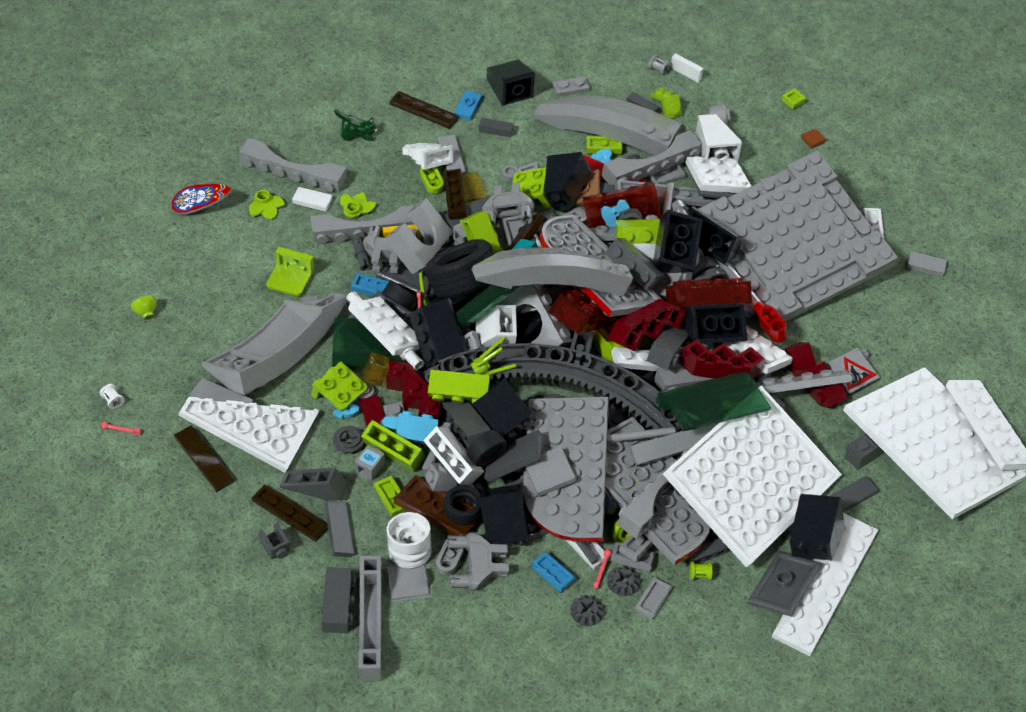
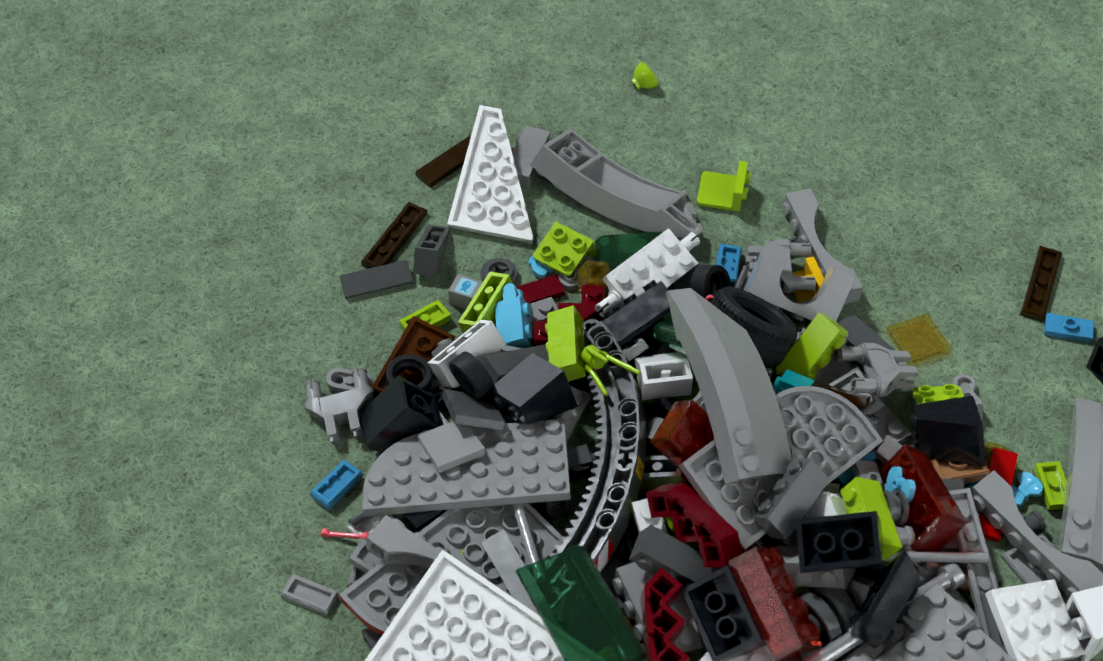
camera: 85 degrees right, 0 degrees up
white bush [100,384,125,410] -> none
coral hinge [101,422,142,436] -> none
shield [171,184,232,215] -> none
light grey arch [239,138,347,193] -> none
lime plate [249,190,285,219] -> none
dark grey window [259,523,290,559] -> none
white tile [292,187,333,212] -> none
dark grey brick [322,567,356,633] -> none
dark green animal [334,109,378,141] -> none
lime plate [340,192,376,218] -> none
light grey arch [358,556,381,681] -> none
light grey piece [384,564,431,602] -> none
white wheel [386,512,432,568] -> none
white piece [403,143,453,170] -> none
lime plate [420,167,444,194] -> none
light grey tile [438,135,466,177] -> none
dark brown tile [443,169,467,219] -> none
dark grey piece [479,118,513,138] -> none
dark grey gear [570,594,604,626] -> none
dark grey gear [607,565,640,596] -> none
lime bush [689,561,712,580] -> none

